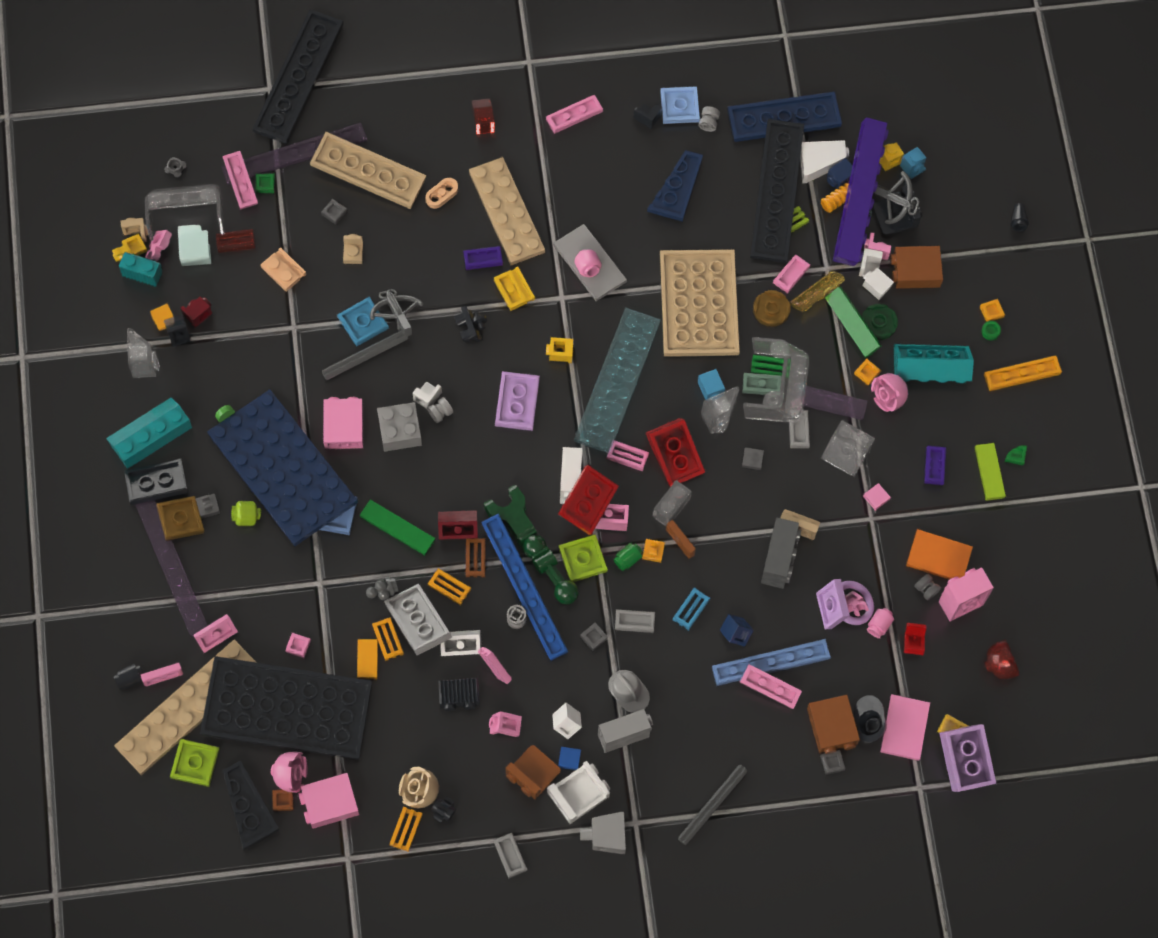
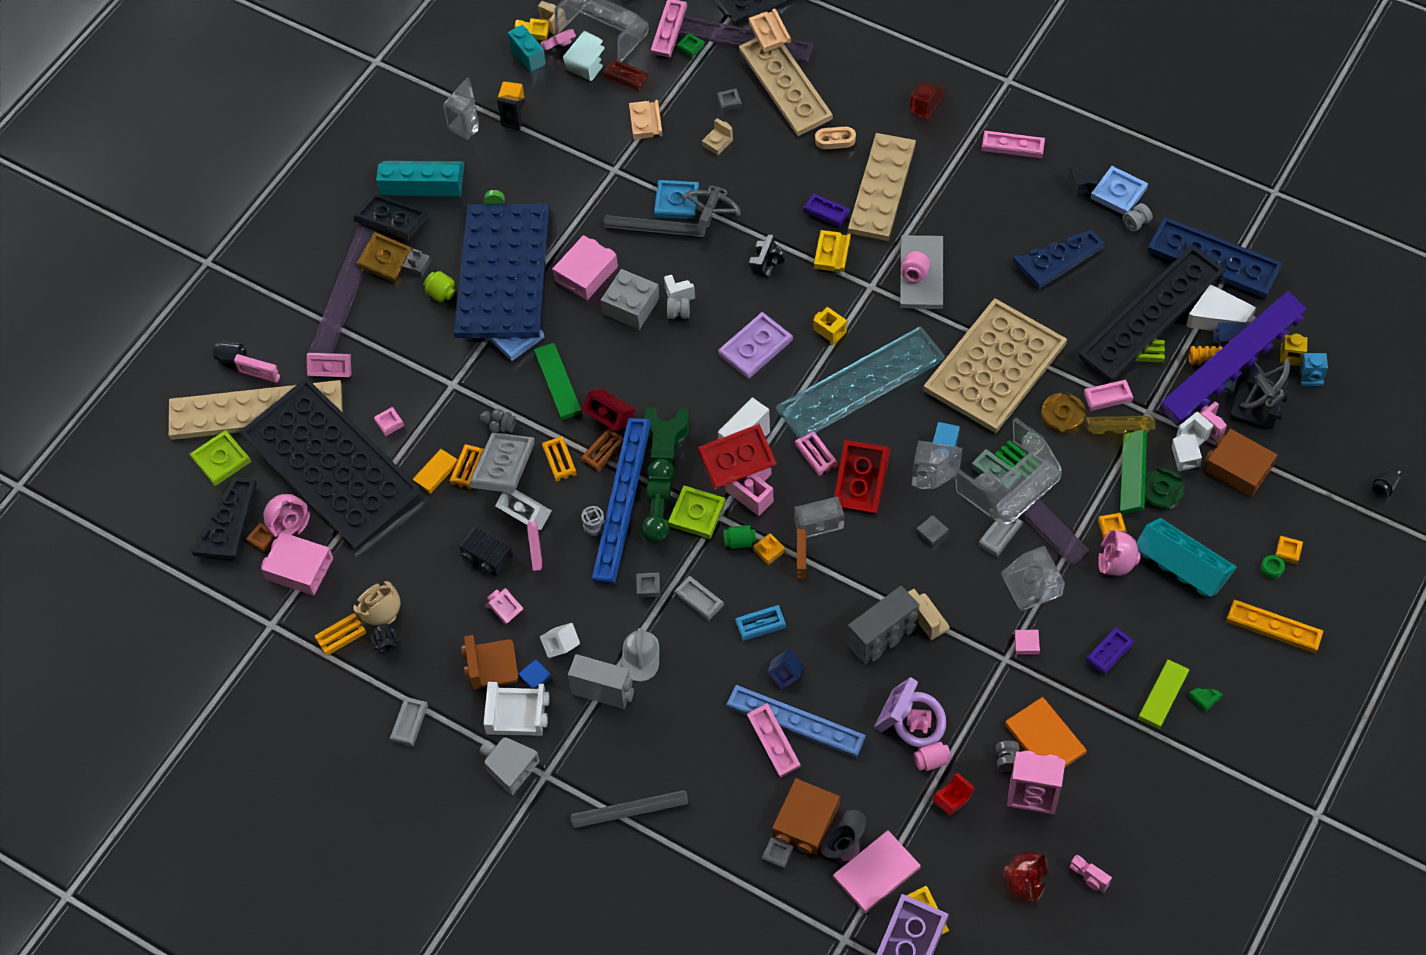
camera: 45 degrees right, 10 degrees down
dark red brick [181,296,212,328] -> none
none -> light nougat plate [749,9,791,52]
none -> bright pink plate [1069,855,1112,893]

